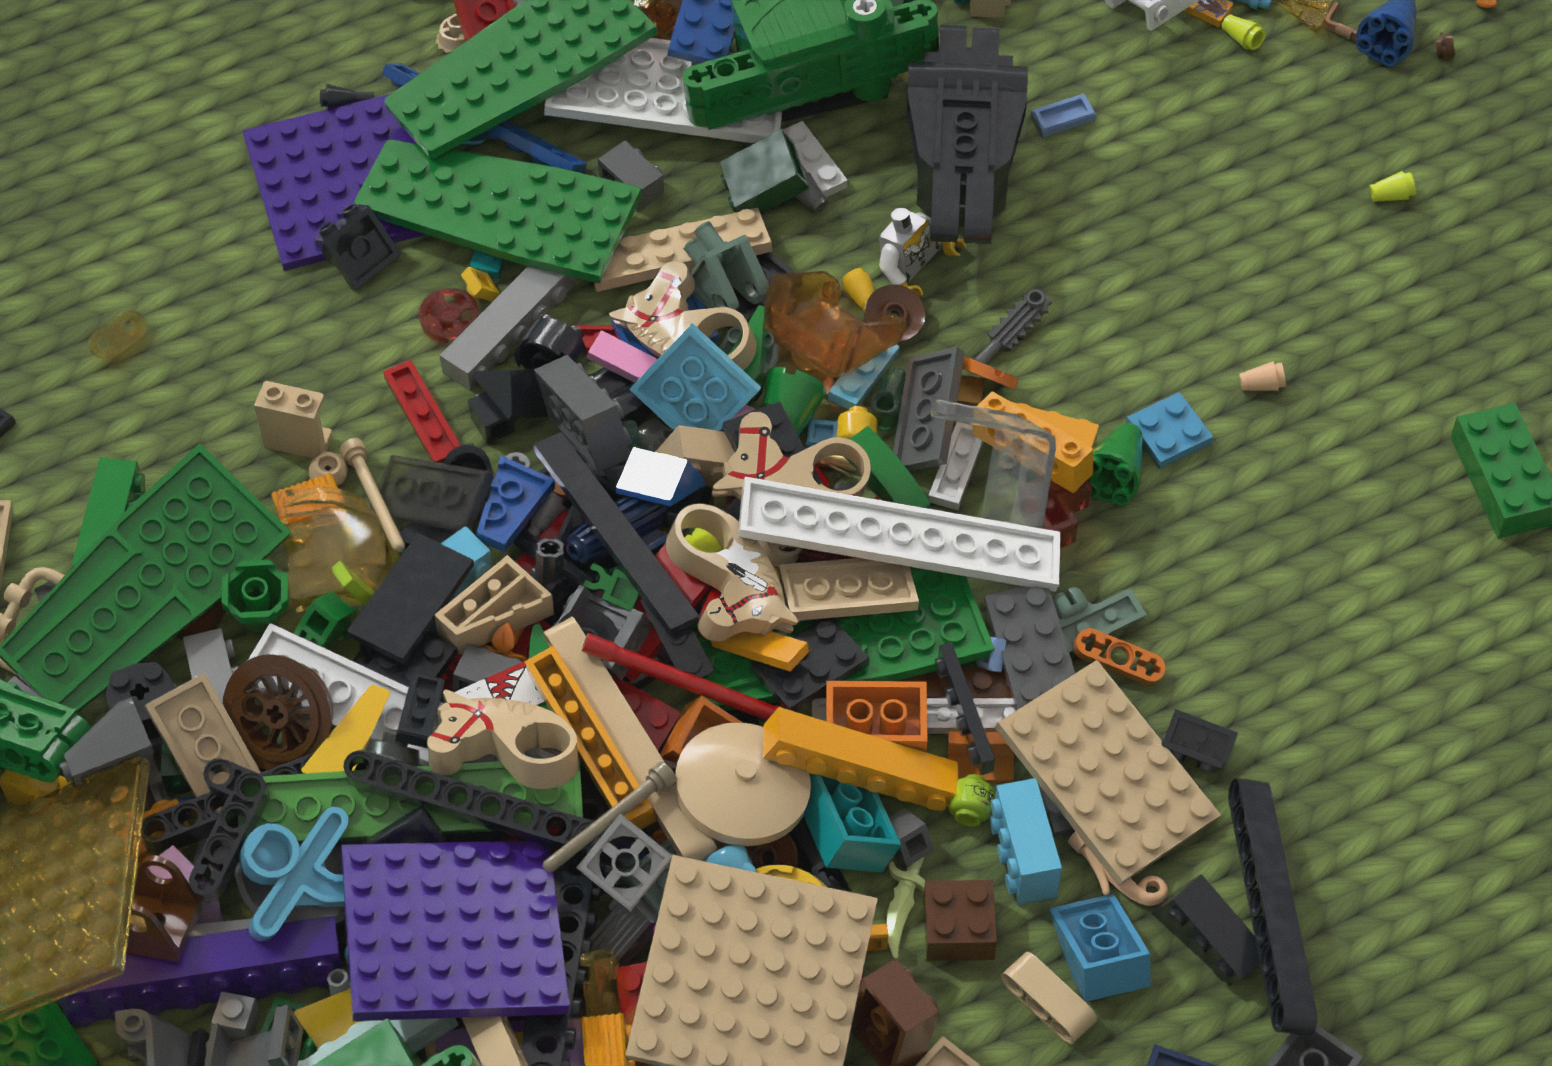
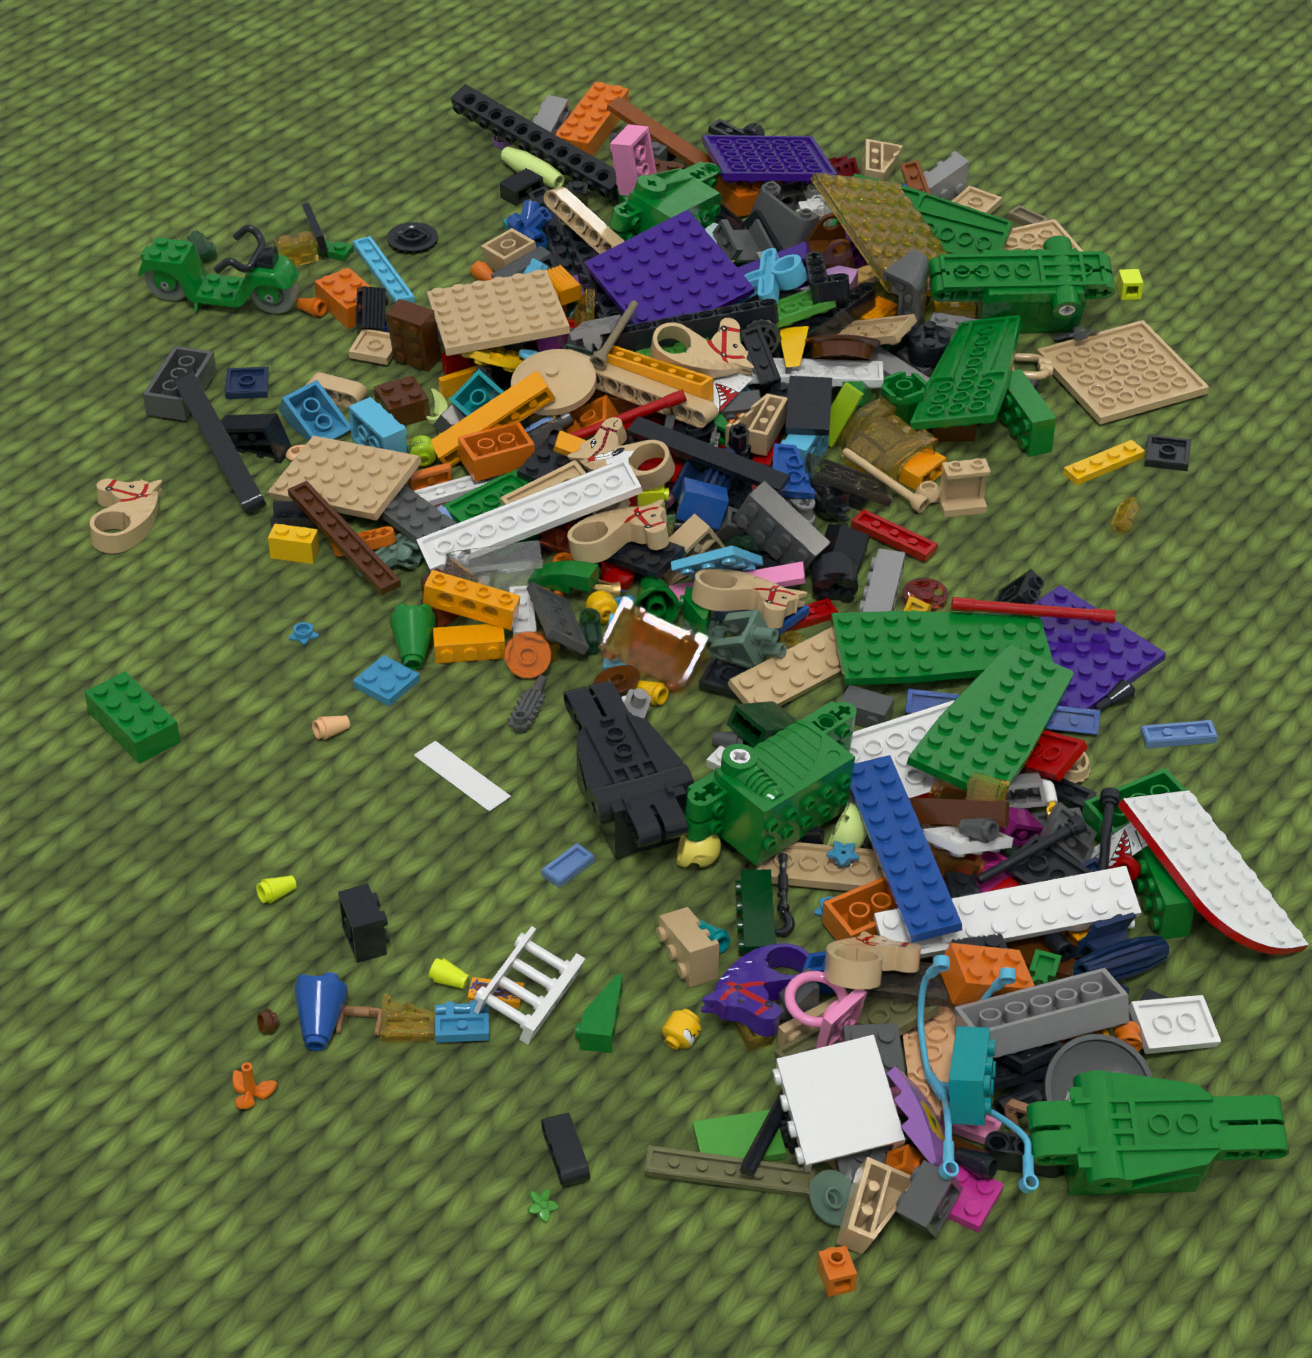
camera: 155 degrees right, 15 degrees down
black plate [934,642,995,775] -> none
none -> tan animal [90,479,162,554]
none -> yellow brick [268,524,320,564]
none -> reddish brown plate [288,481,401,596]
none -> dark azure plate [289,622,319,645]
none -> black brick [338,884,390,963]
none -> white sticker [414,741,511,811]
none -> red piece [951,597,1116,624]
none -> yellow plate [1063,440,1145,486]
none -> medium blue tile [1140,720,1218,748]

